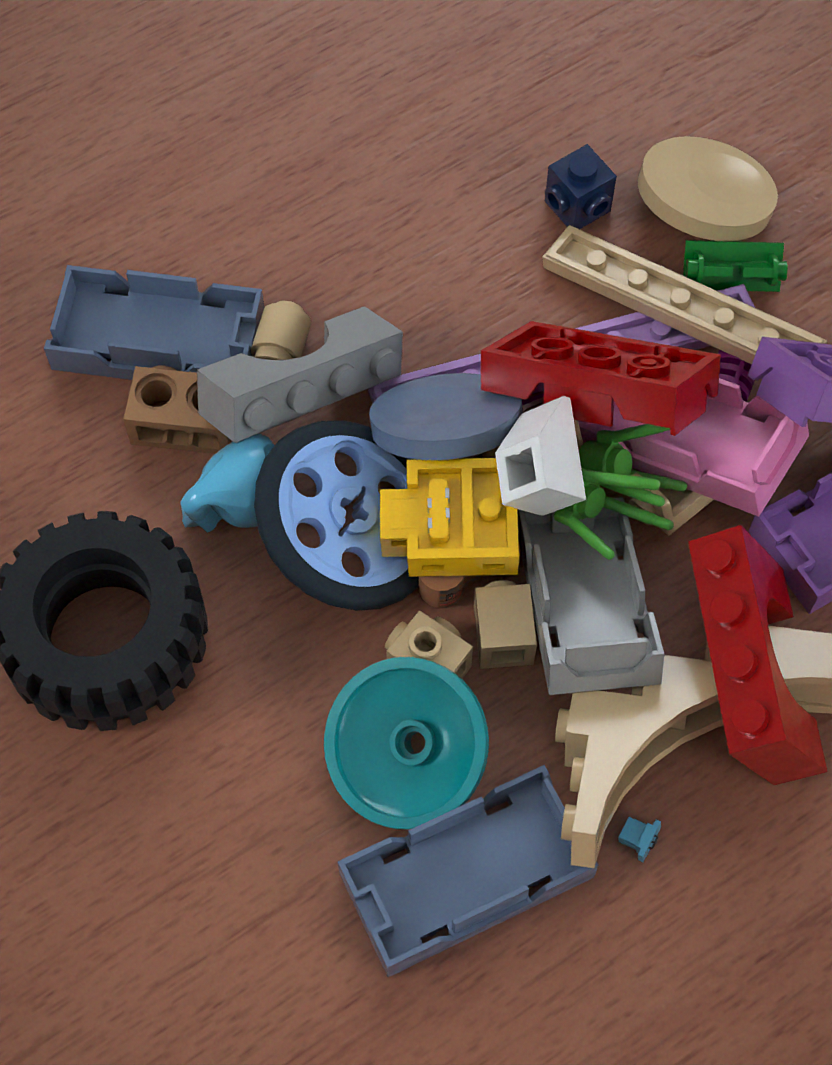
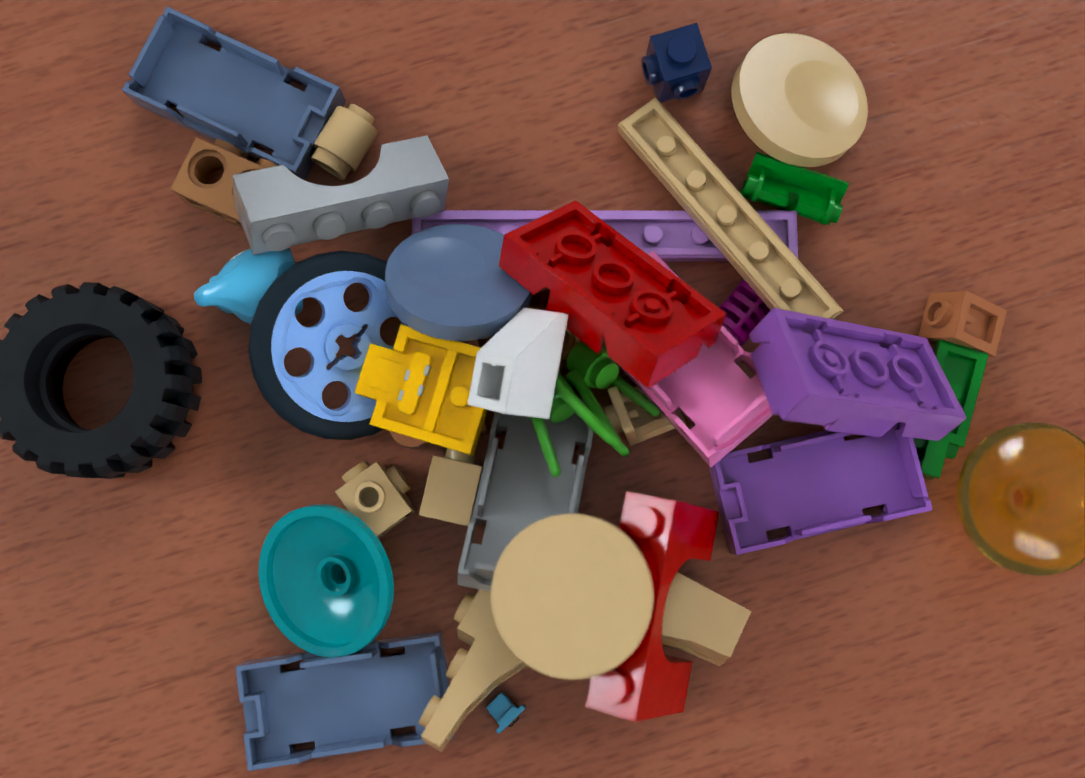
camera: 15 degrees right, 20 degrees up
none -> tan piece [491,513,654,680]

